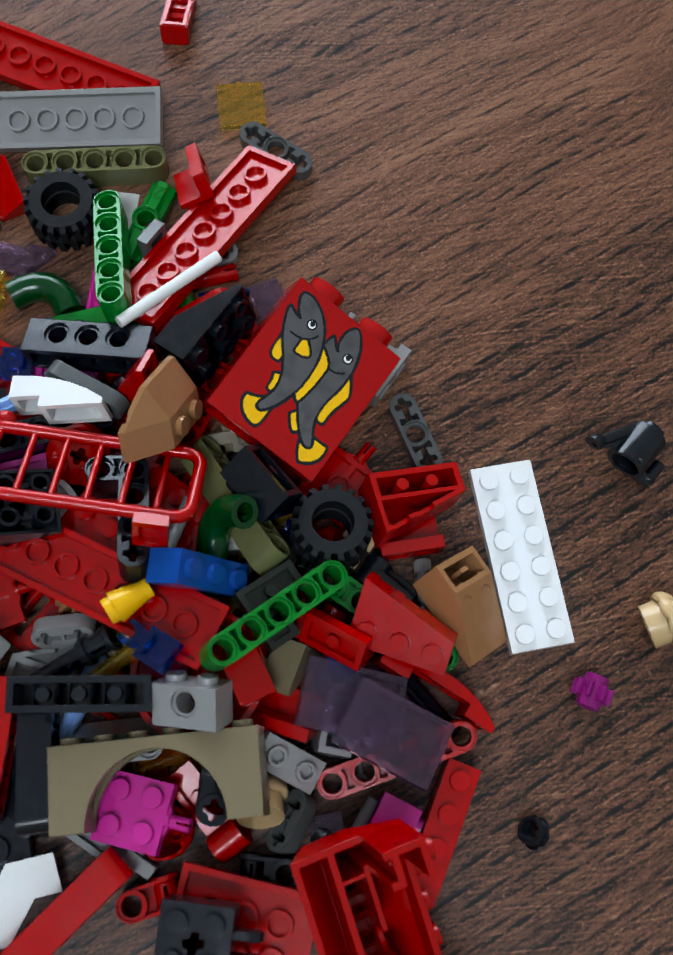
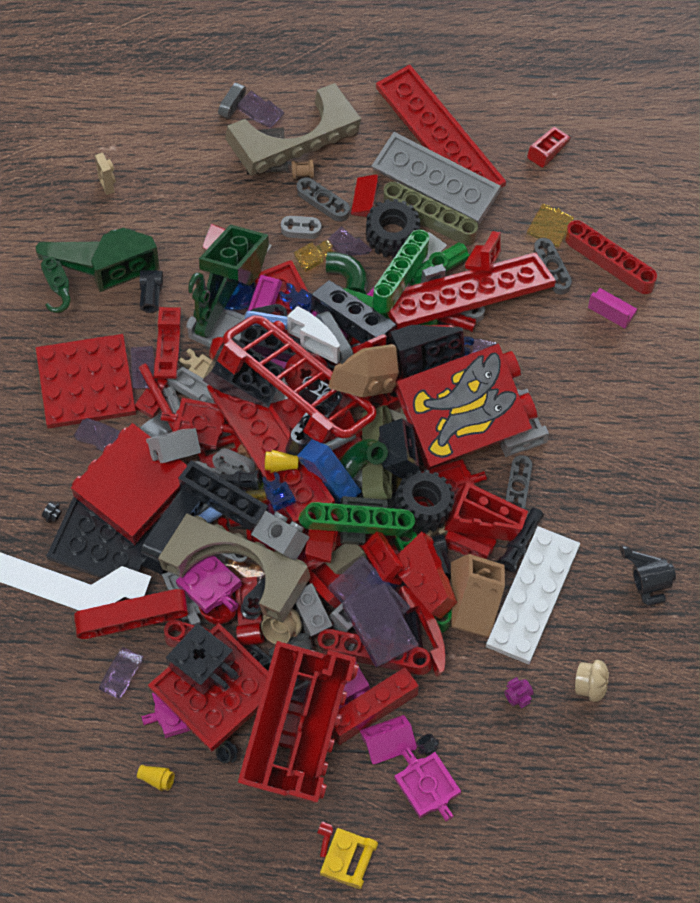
camera: 40 degrees right, 10 degrees down
white bar [115,251,222,328] -> none
none -> dark pink panel [360,715,417,764]
none -> dark pink plate [394,748,461,822]
none -> black pin [497,508,544,572]
none -> red beam [565,220,657,294]
none -> dark pink panel [588,288,637,329]

